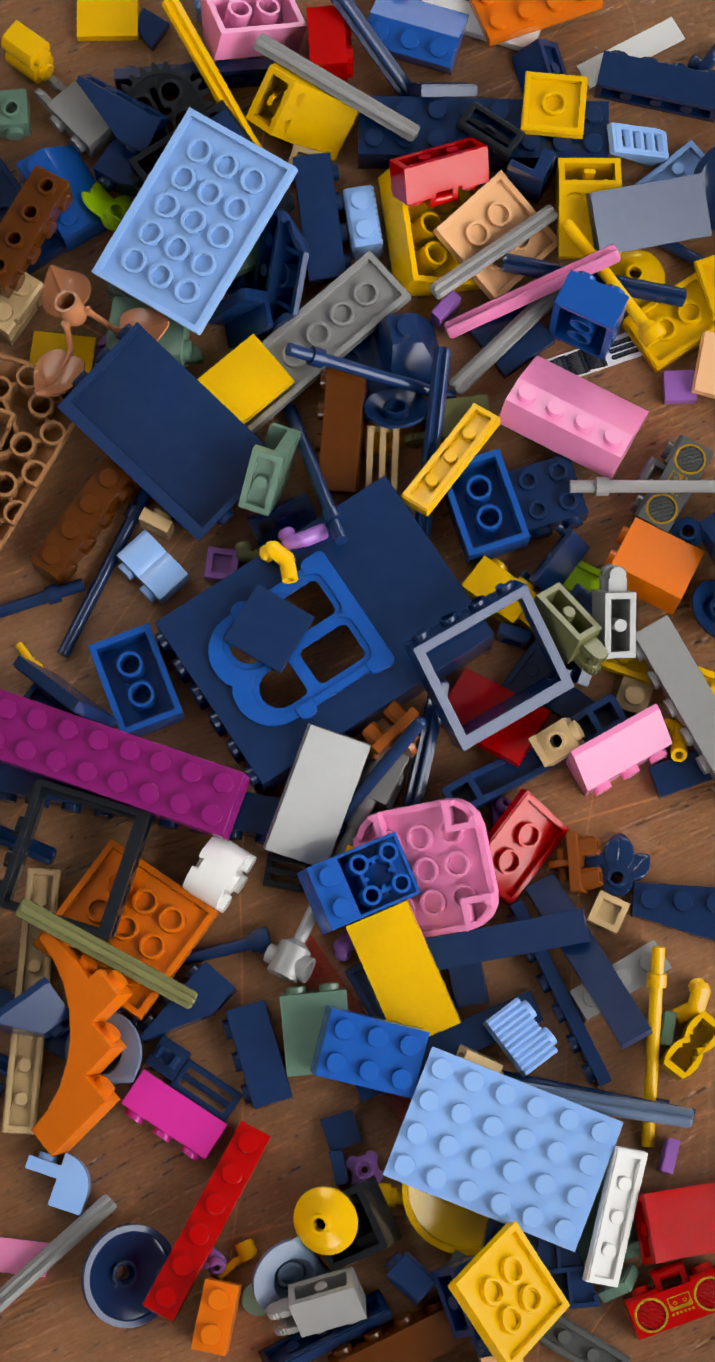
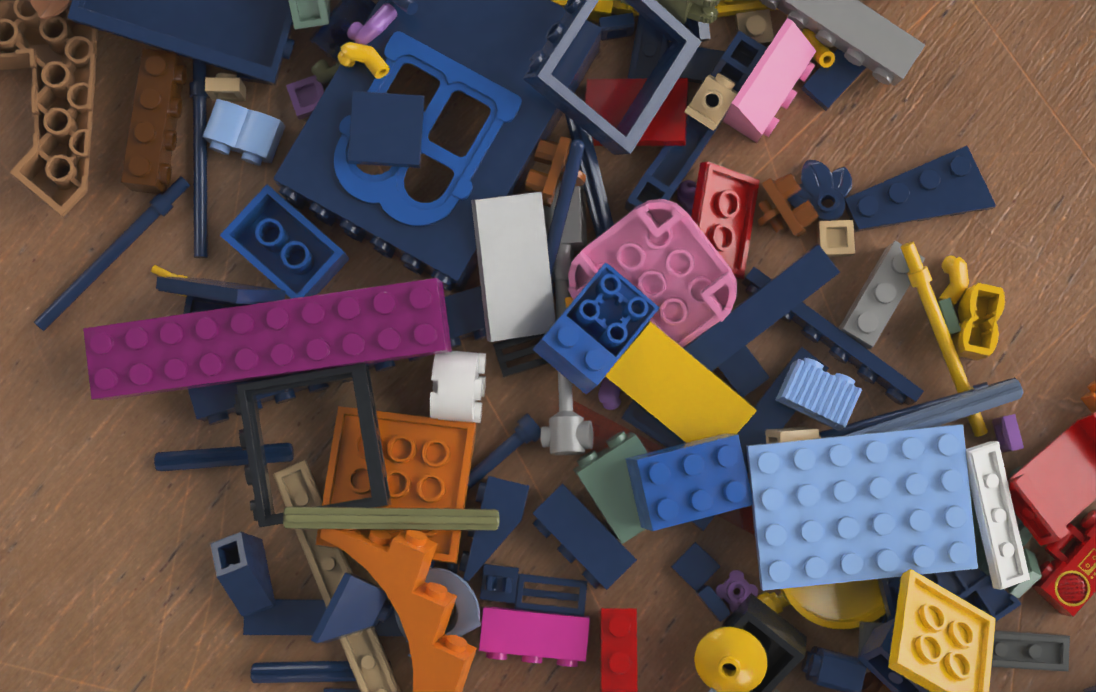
camera: 30 degrees left, 5 degrees up
dark blue tile [525,873,652,1049] -> none

